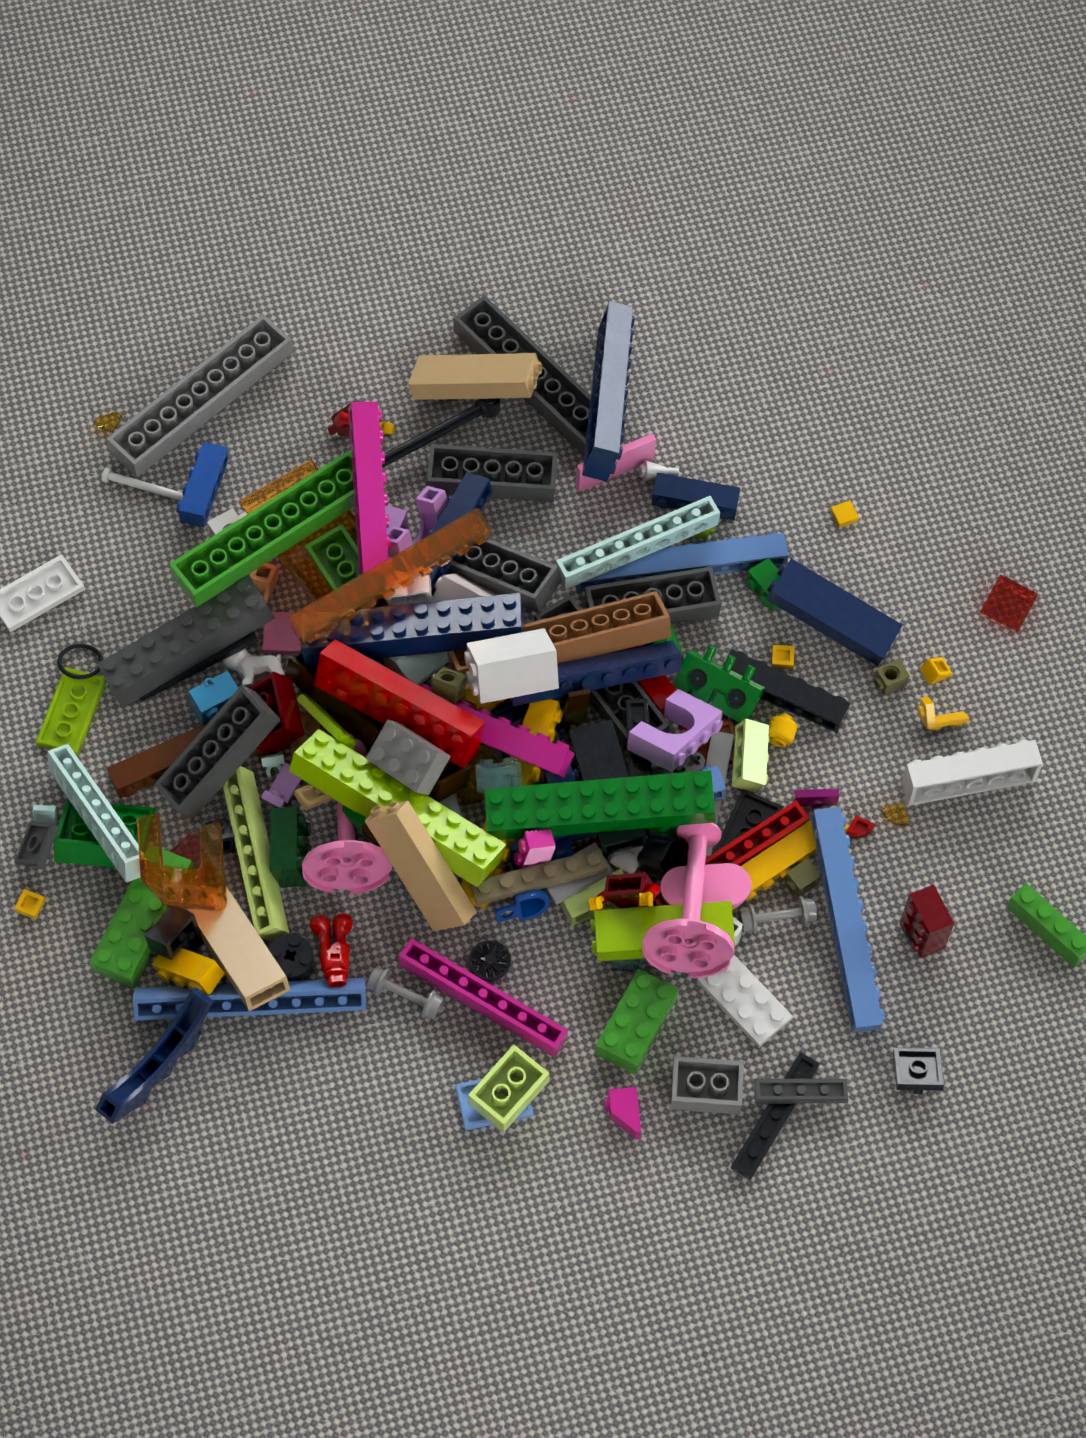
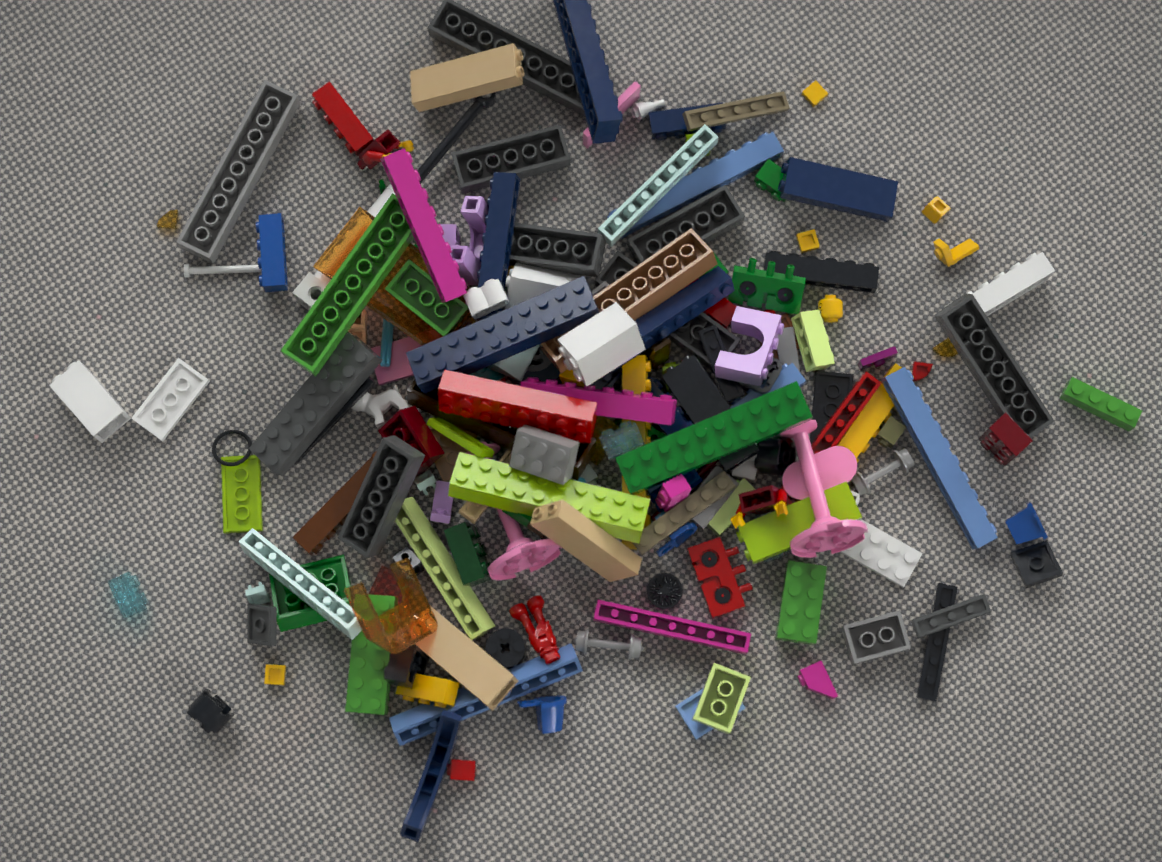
camera: 15 degrees left, 15 degrees up
dark azure brick [189,671,239,725] -> none
clear orange brick [288,508,492,644] -> none
olive brick [430,667,467,704] -> none
olive brick [873,659,910,696] -> none
clear red bracket [980,574,1041,632] -> none
none -> red brick [312,81,374,157]
none -> medium azure axle [380,314,394,367]
none -> red brick [447,759,476,781]
none -> blue container [517,695,567,734]
none -> dark tan plate [682,91,790,131]
none -> red piece [687,537,753,619]
none -> dark grey brick [934,293,1054,438]
none -> blue container [1005,501,1048,545]

